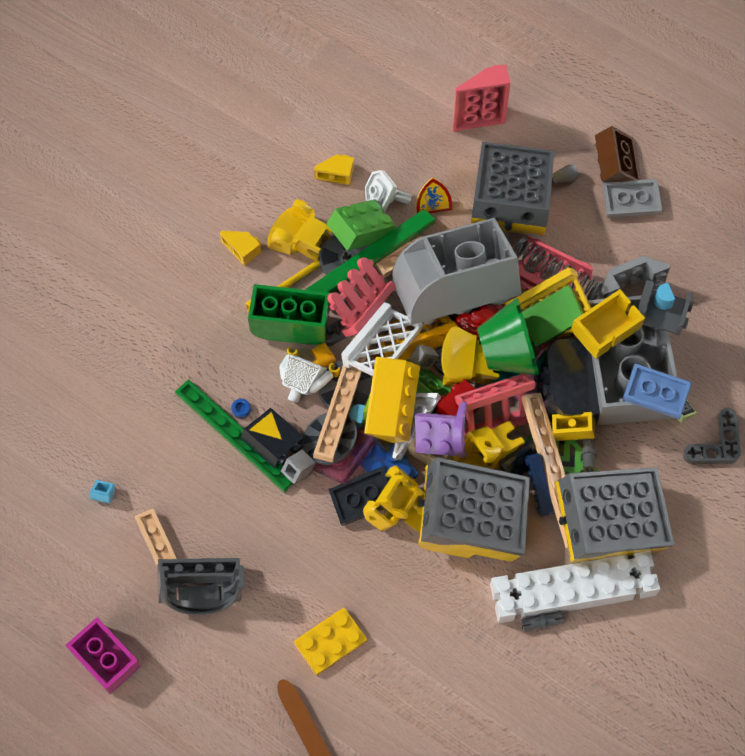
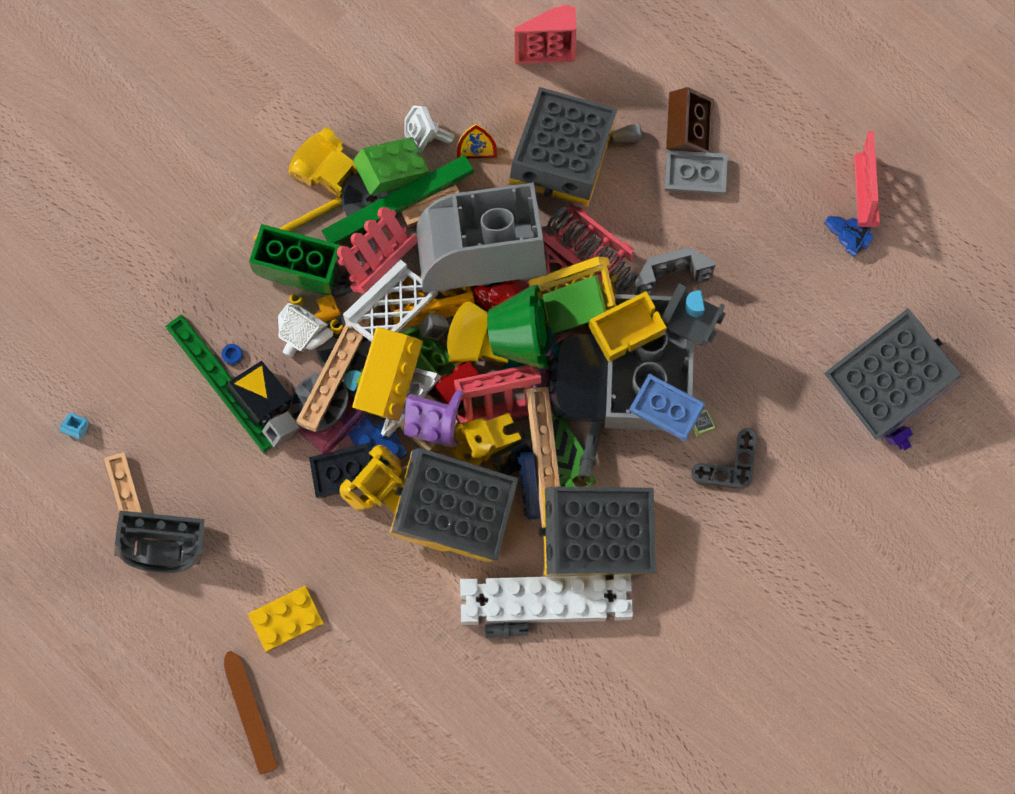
camera: 10 degrees right, 10 degrees up
dark pink brick [65,617,141,695] -> none
yellow slope [220,230,261,266] -> none
yellow slope [314,154,354,185] -> none
yellow brick [552,412,595,441] -> none

